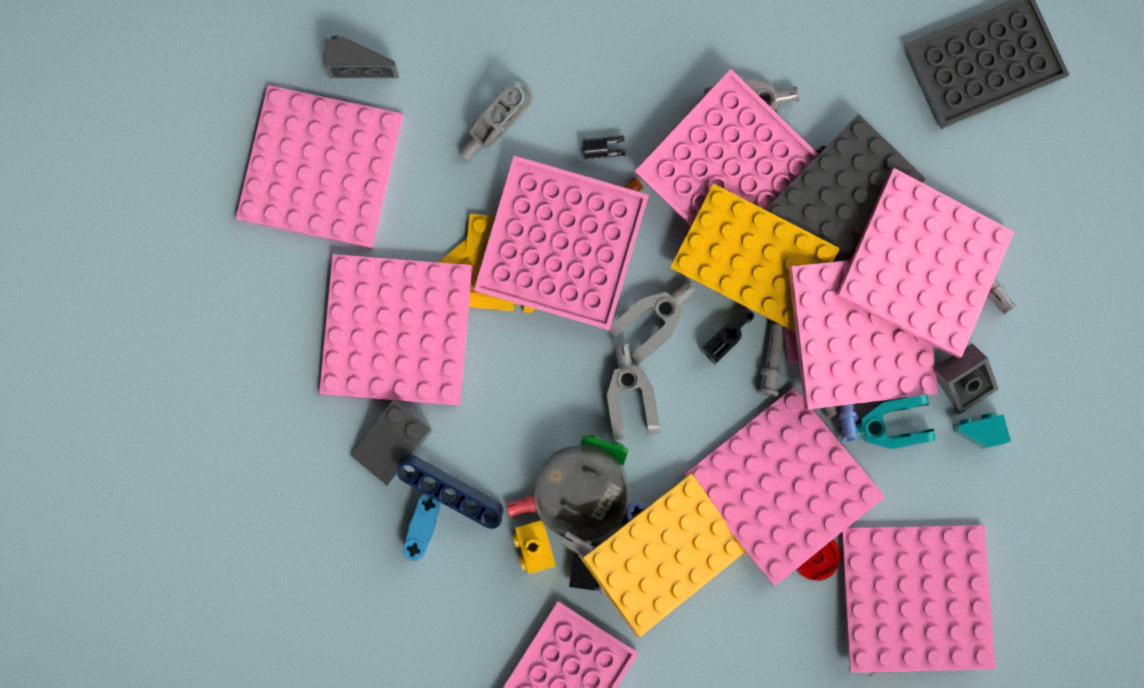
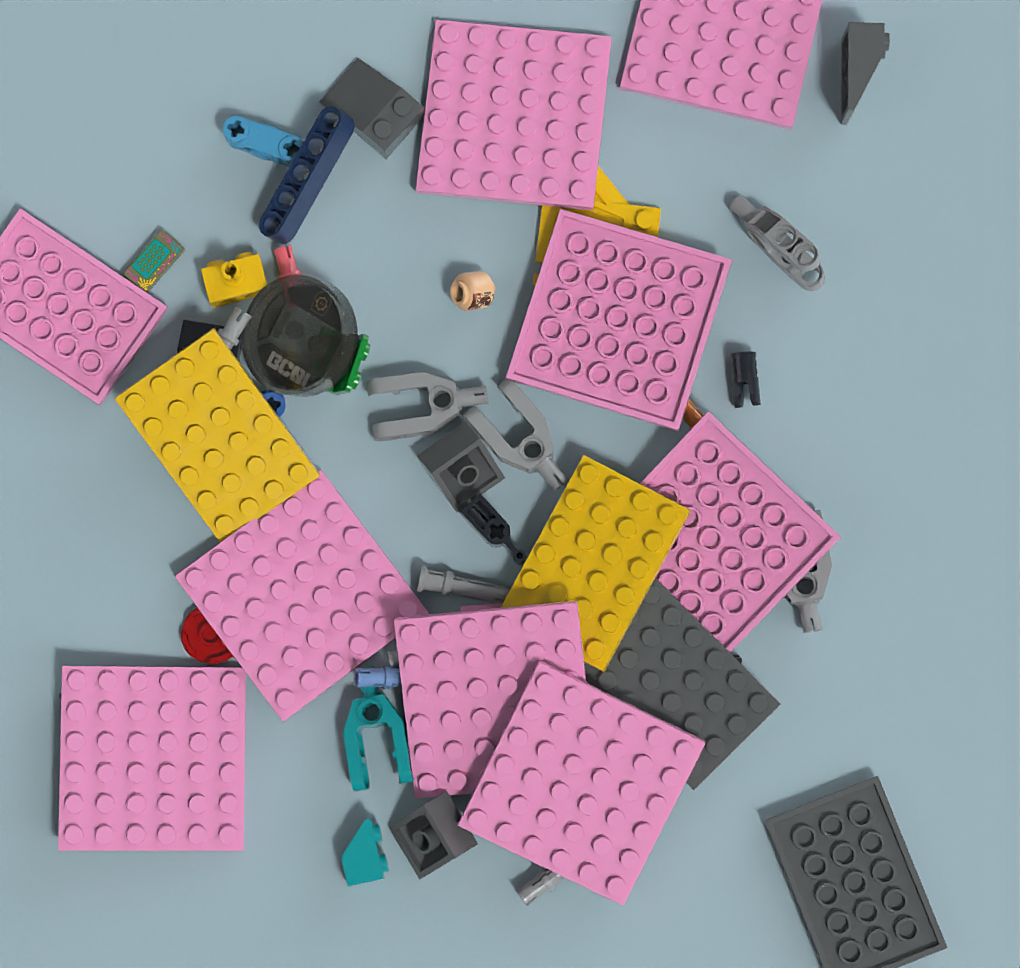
camera: 90 degrees right, 0 degrees up
none -> tile [123,229,185,293]
none -> dark grey slope [417,421,505,512]
none -> light nougat head [450,271,495,311]

